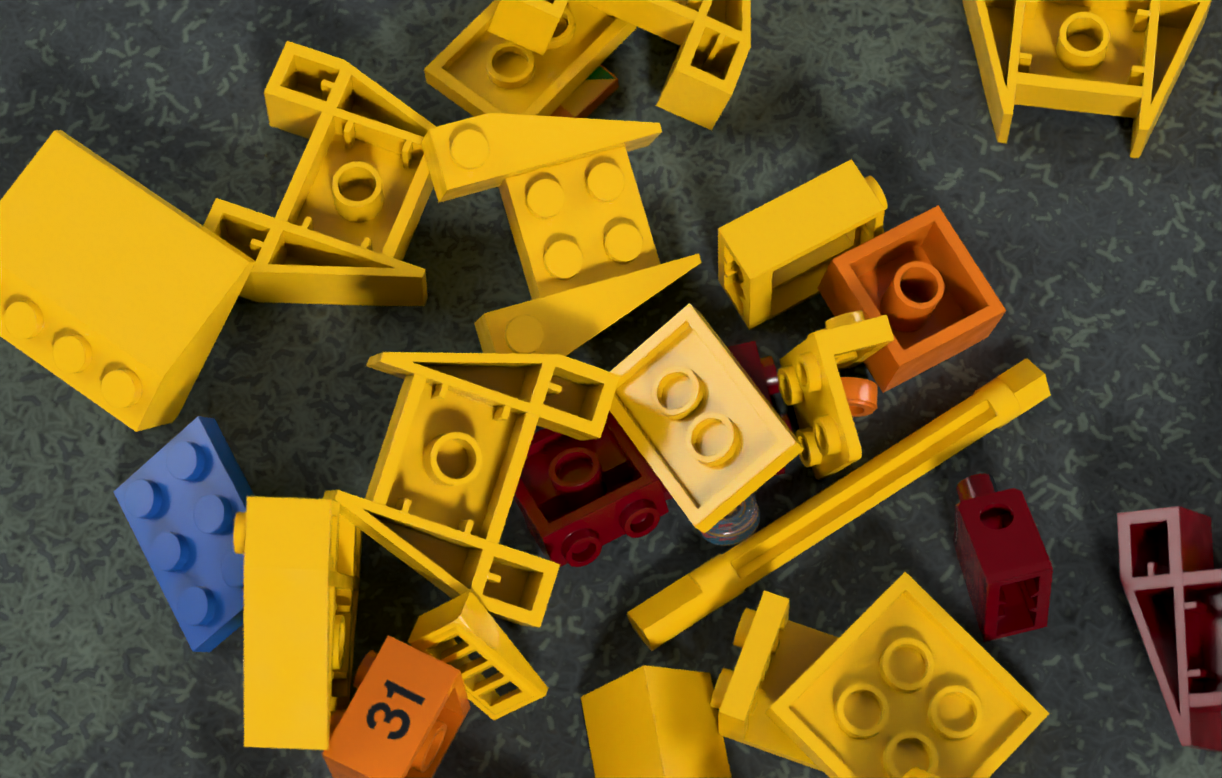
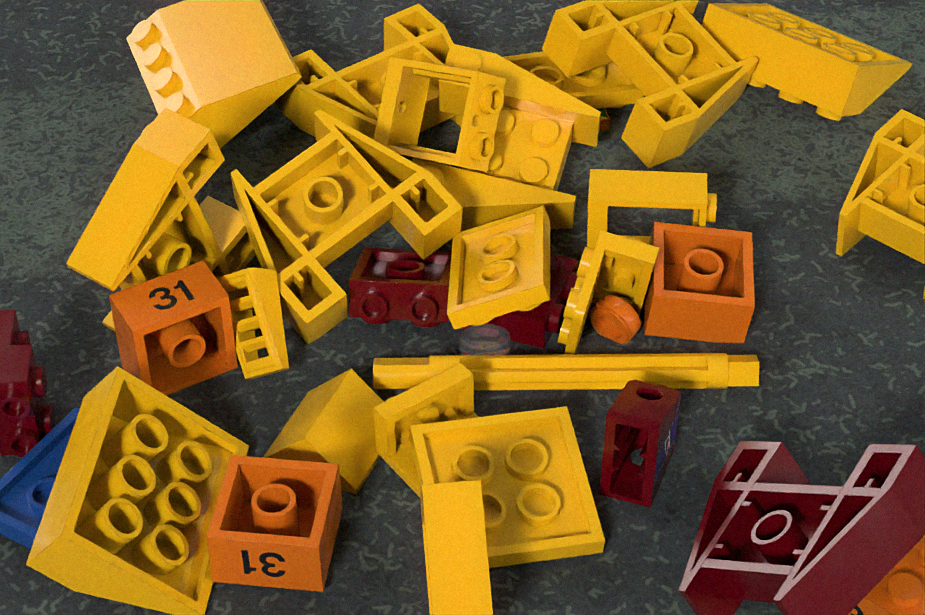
camera: 30 degrees right, 25 degrees down
none -> yellow window [373,57,506,172]

